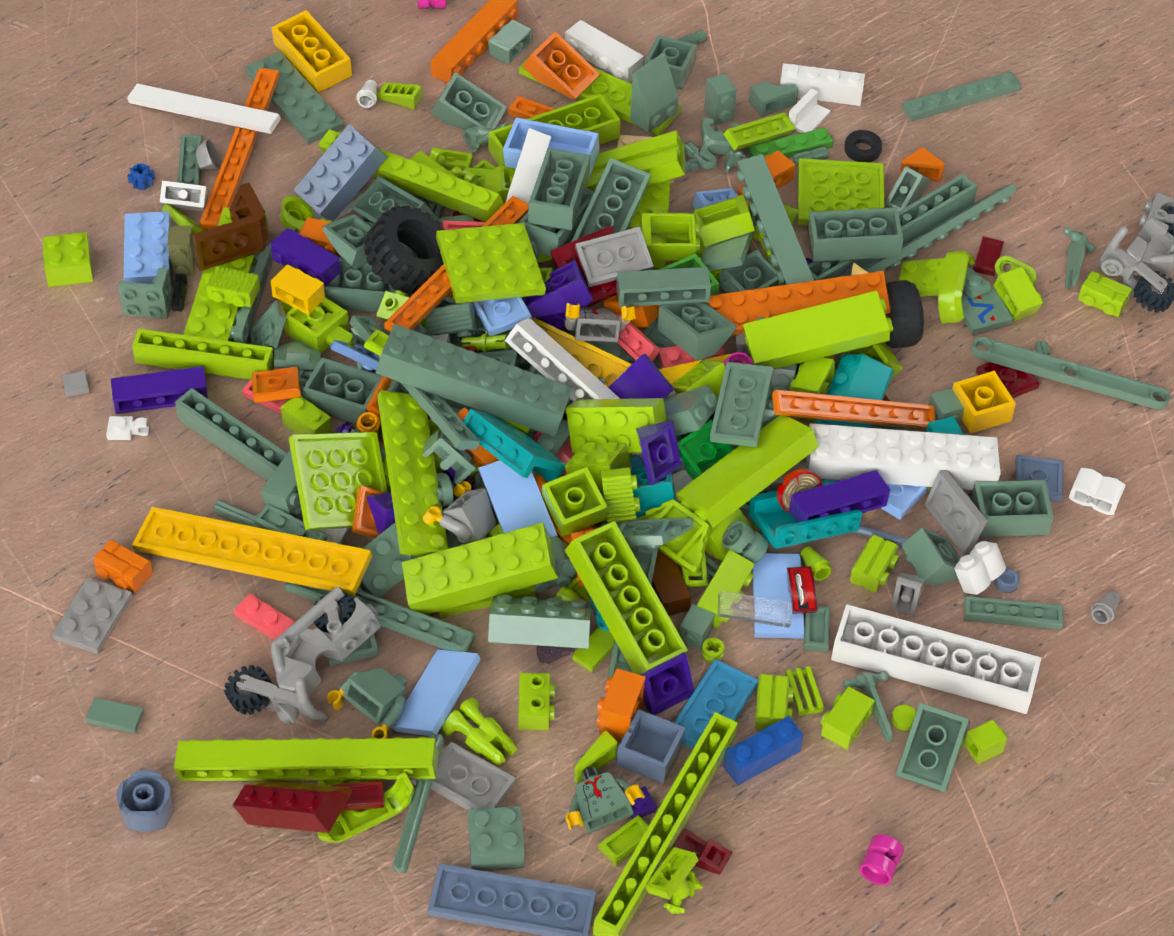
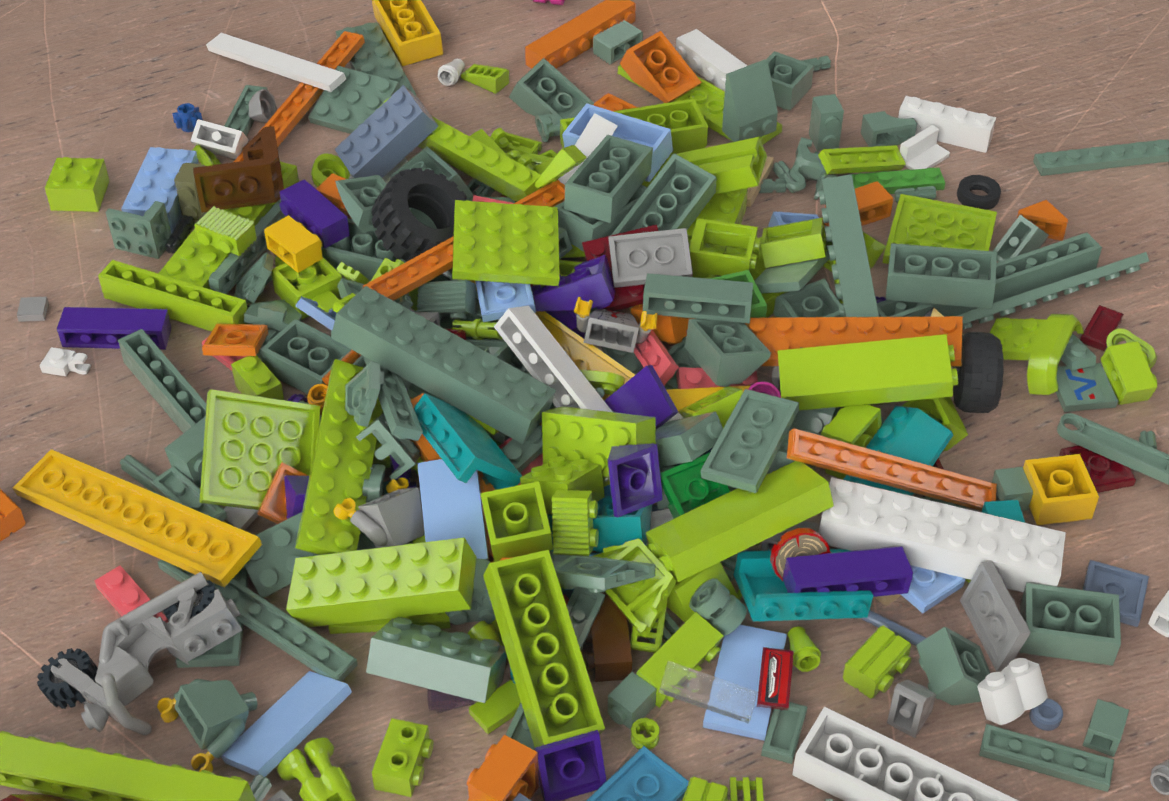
camera: 15 degrees right, 5 degrees down
none -> sand green plate [308,66,400,134]
none -> lime tile [337,262,370,285]
none -> sand green plate [345,362,384,427]
none -> lime slope [535,145,587,188]
none -> lime plate [580,370,625,395]
none -> sand green brick [1082,699,1129,757]

